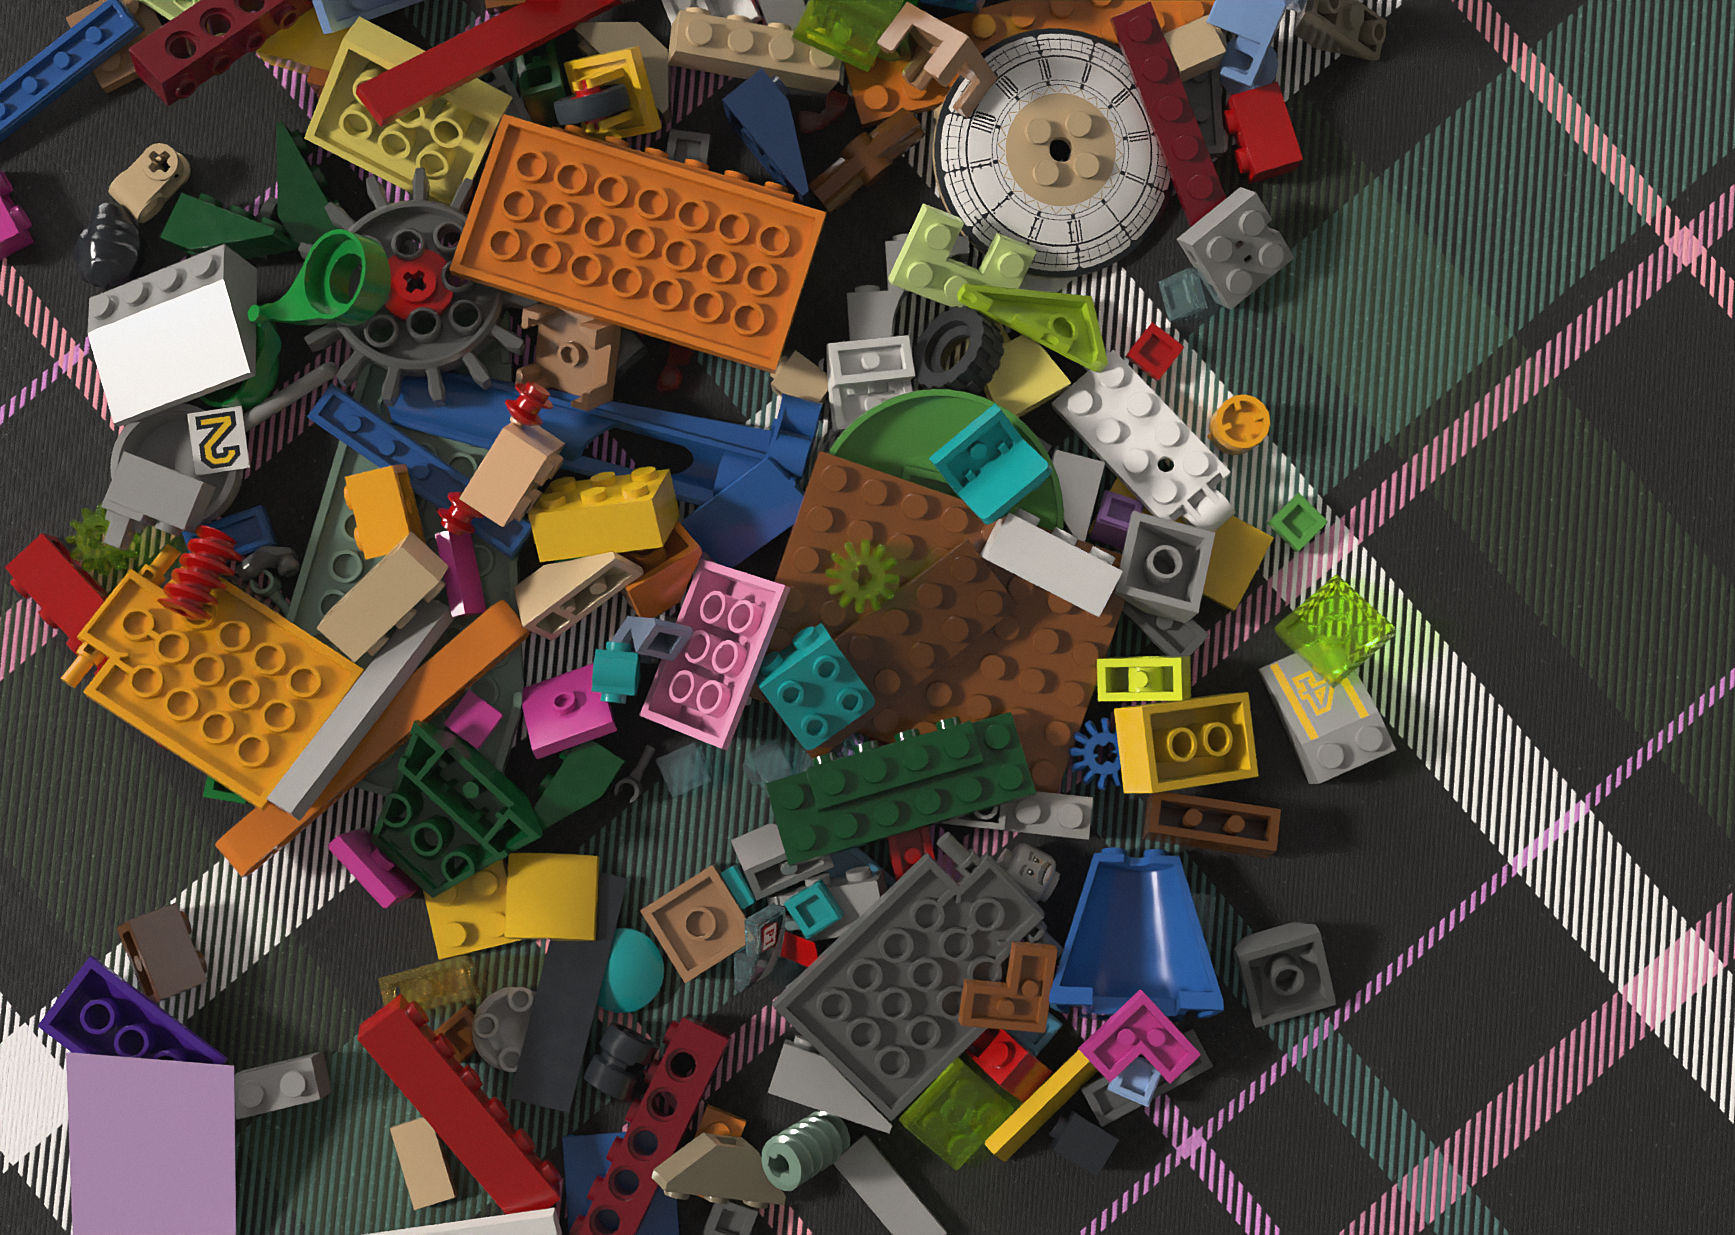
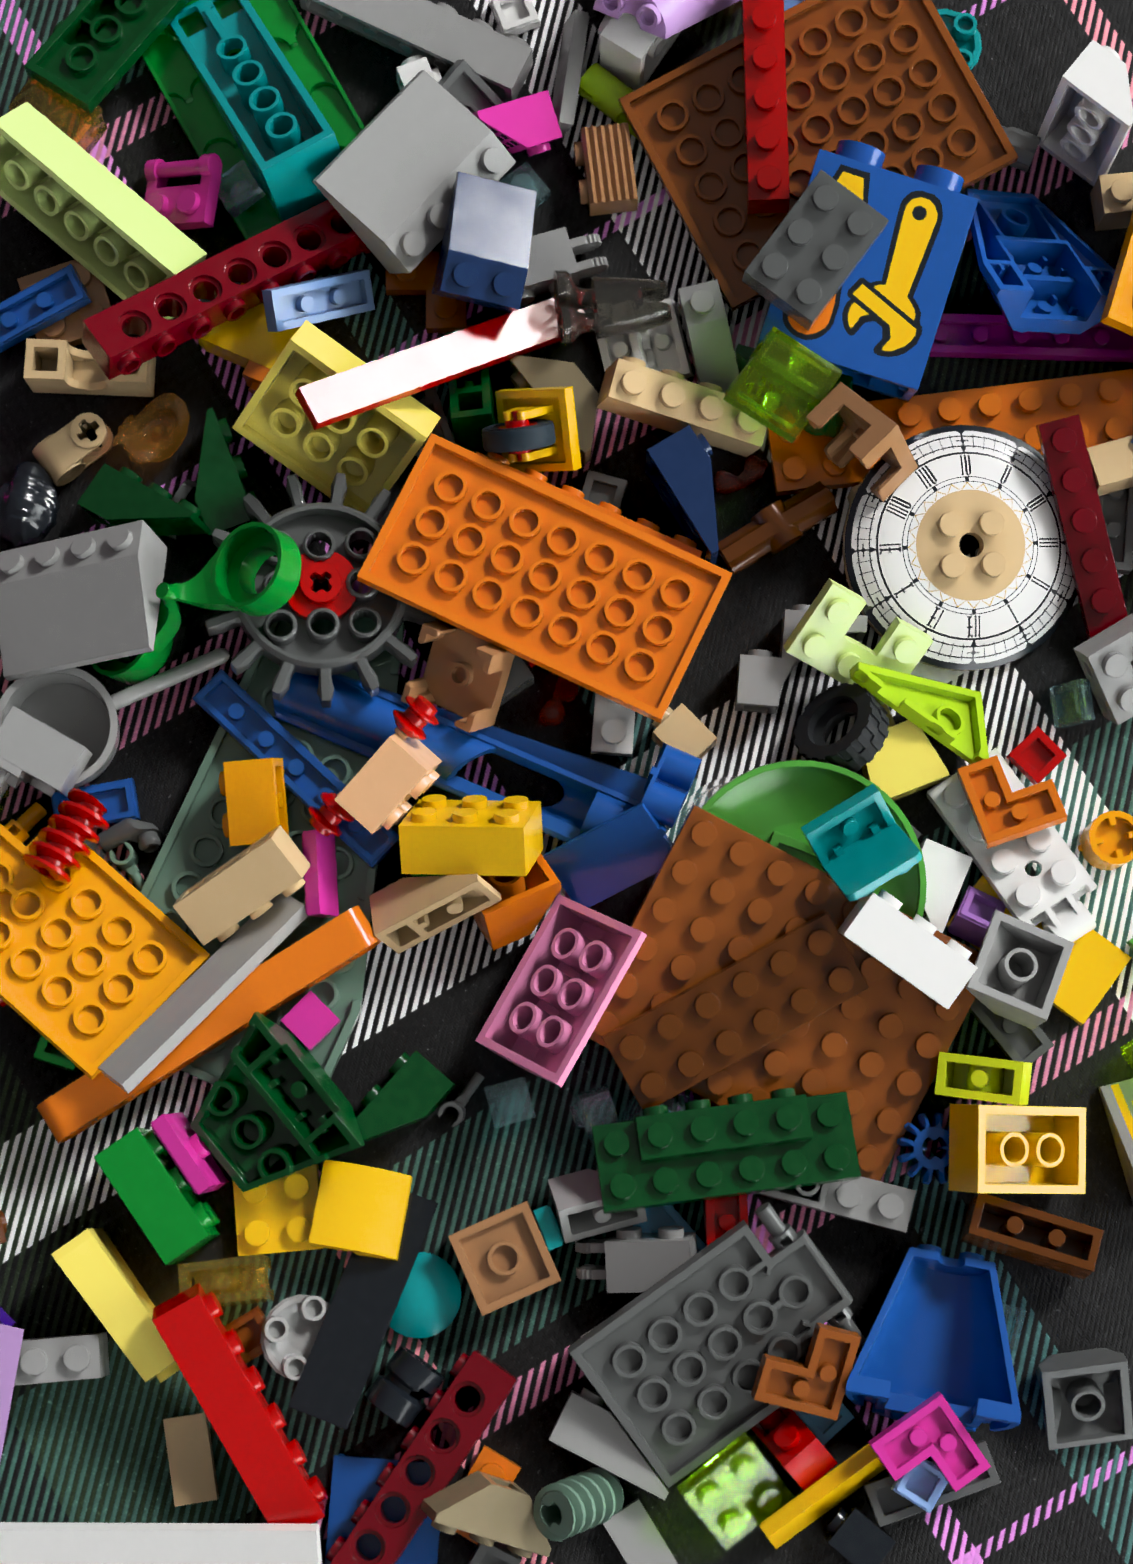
camera: 10 degrees right, 5 degrees down
sticker [187,406,250,476] -> none
dark pink plate [522,663,617,759] -> none
teal connector [591,642,641,704] -> none
sand blue slope [610,616,693,664] -> none
clear light blue slope [733,903,785,993] -> none
teal bracket [755,623,875,750] -> none
red sticker [758,922,818,967] -> none
teal tile [784,878,845,939] -> none
clear neon green gear [825,539,899,613] -> none
white slope [826,335,915,433] -> none
light grey head [997,843,1060,903] -> none
none -> tan arch [23,338,156,397]
none -> light yellow slope [51,1228,180,1383]
none -> green brick [94,1127,220,1265]
none -> clear orange hat [113,393,190,465]
none -> white plate [591,693,635,757]
none -> orange plate [957,755,1068,849]

